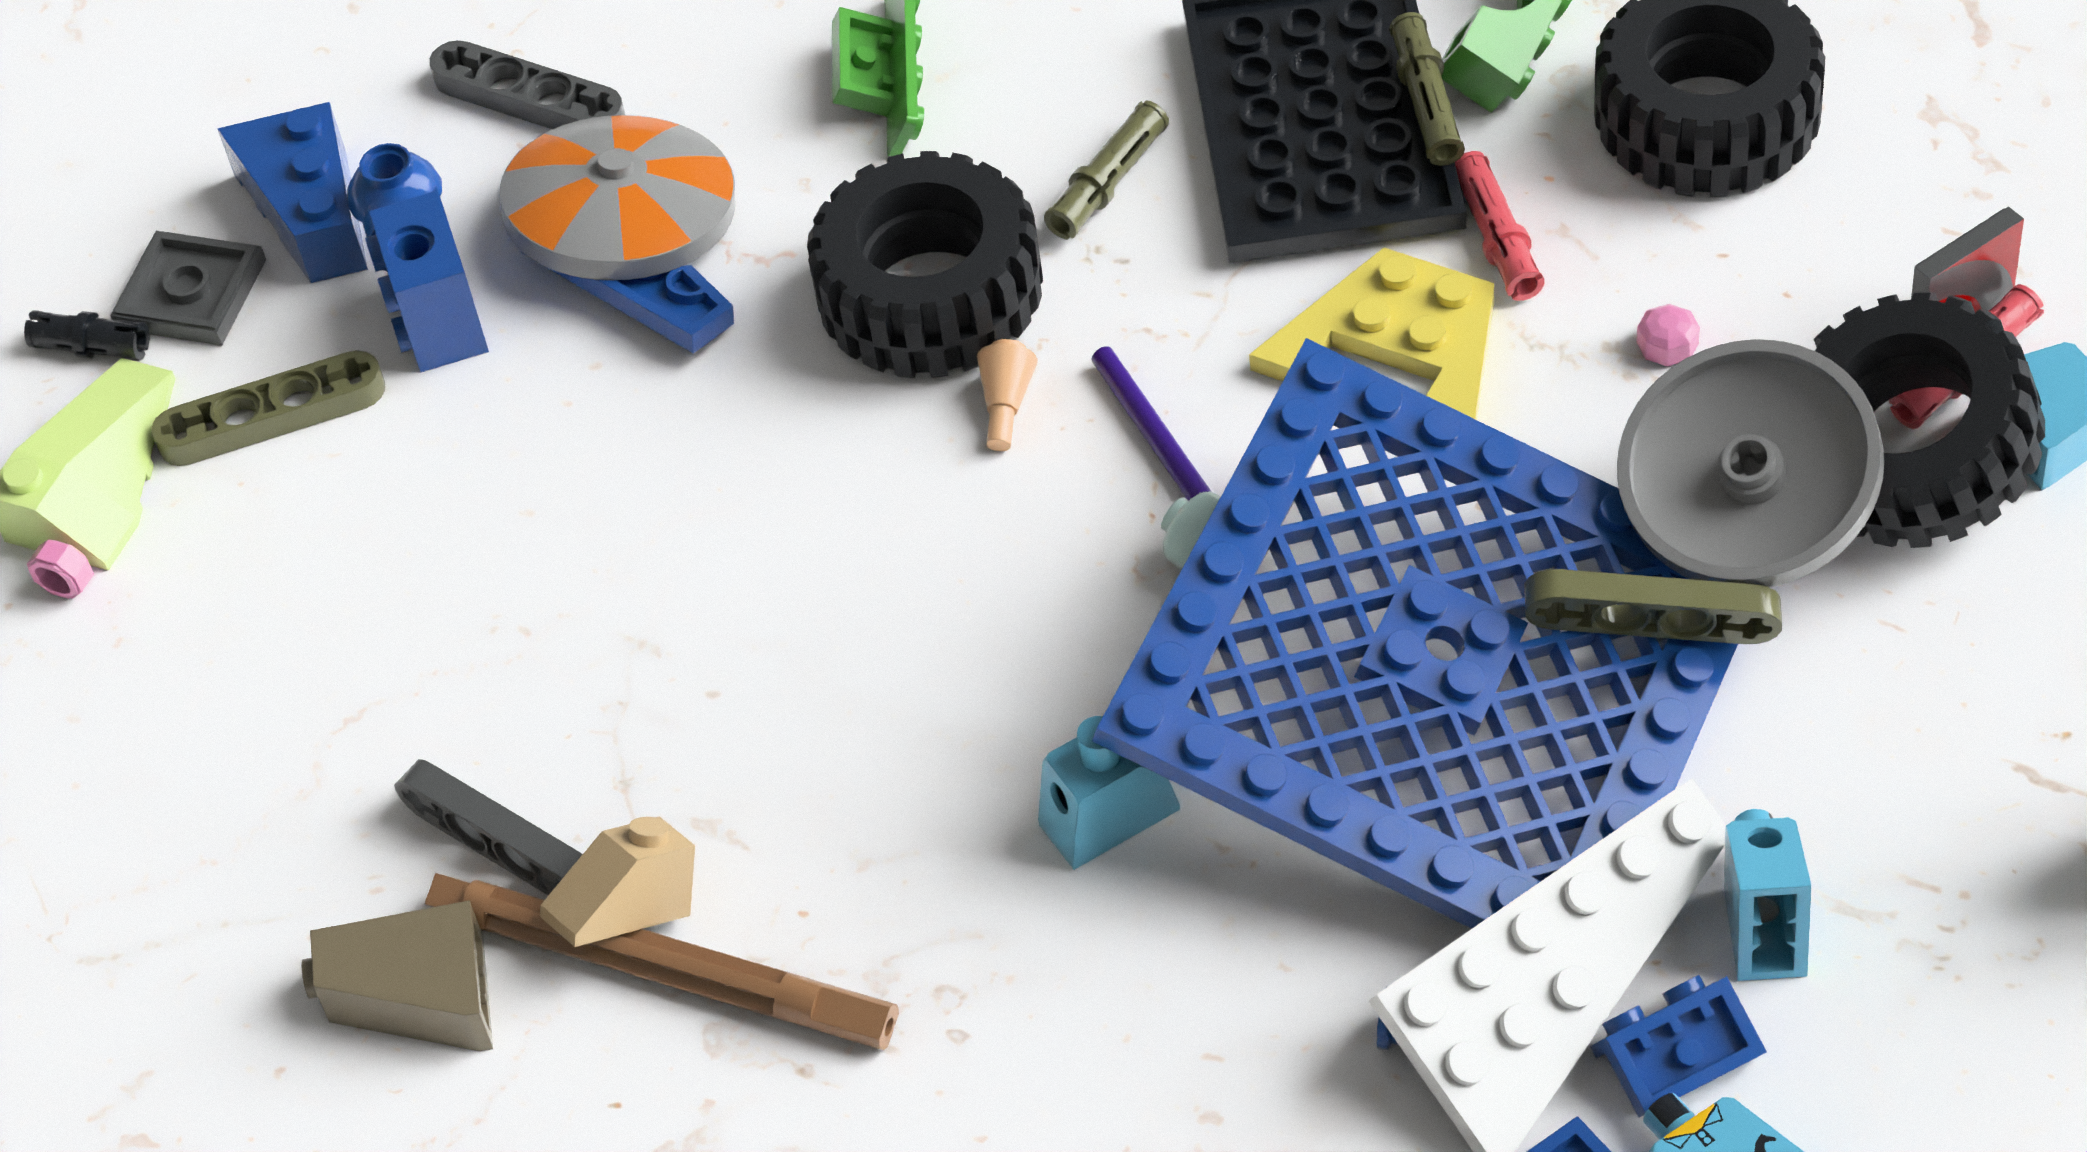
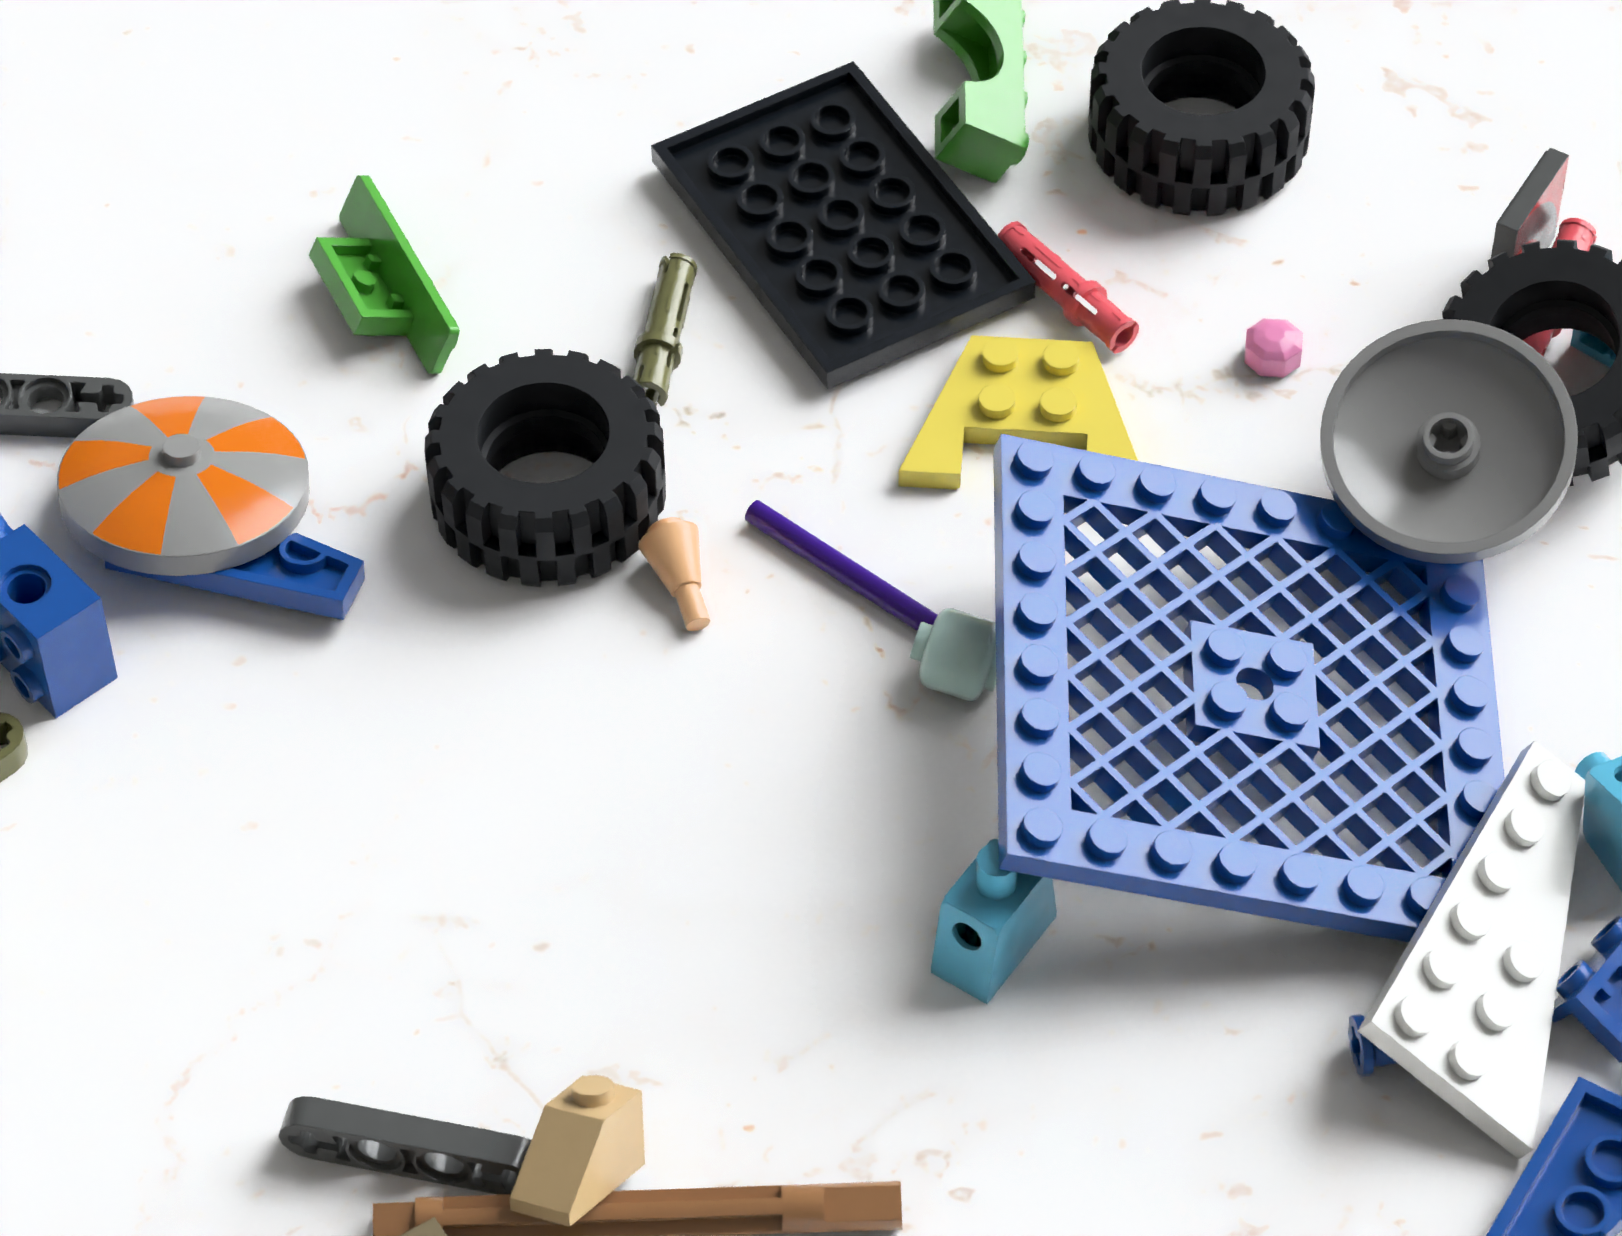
camera: 30 degrees left, 0 degrees up
olive pin [1389,12,1465,166] -> none
olive beam [1524,569,1783,644] -> none

